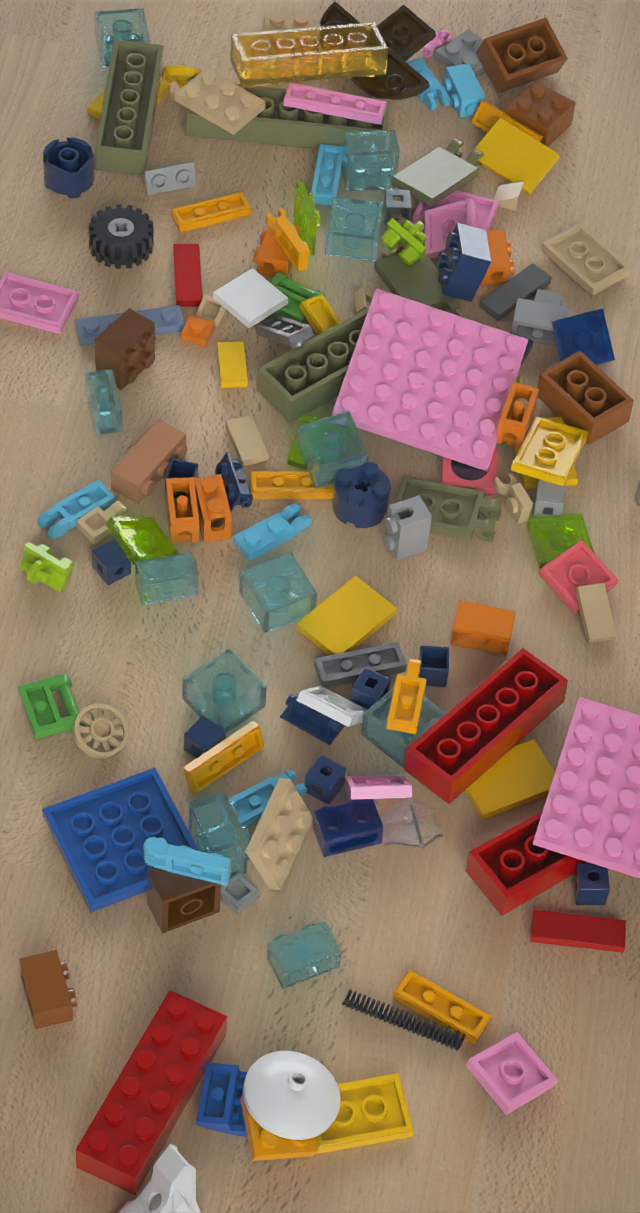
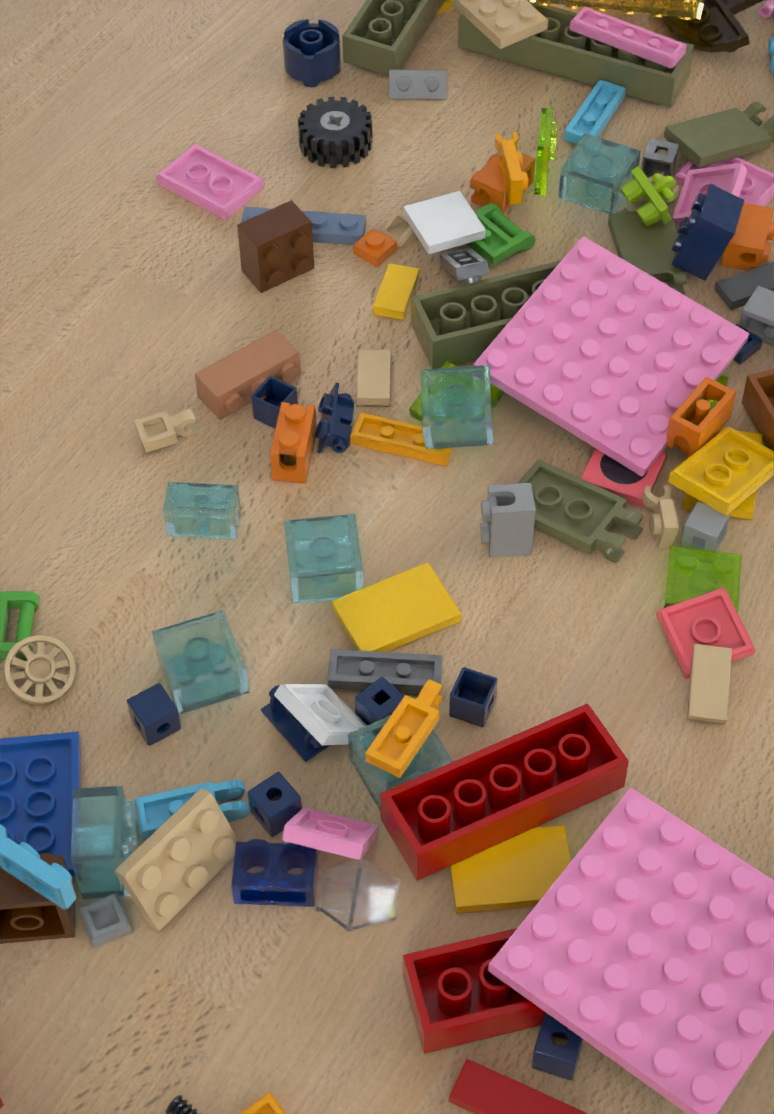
camera: 25 degrees right, 0 degrees up
lime hips [19,542,74,592] -> none
medium azure hinge [37,480,116,540] -> none
clear light blue brick [85,369,122,435] -> none
dark blue piece [92,538,131,585] -> none
clear neon green plate [106,517,181,565] -> none
orange brick [165,477,199,544] -> none
light orange tile [171,191,252,233] -> none
red tile [173,244,202,307] -> none
light orange tile [183,721,265,794] -> none
medium azure hinge [233,503,312,561] -> none
clear light blue brick [267,921,342,989] -> none
yellow tile [299,294,341,336] -> none
dark blue brick [333,462,391,528] -> none
clear light blue brick [342,130,400,191] -> none
medium azure hinge [407,58,450,111] -> none
orange brick [450,600,516,656] -> none

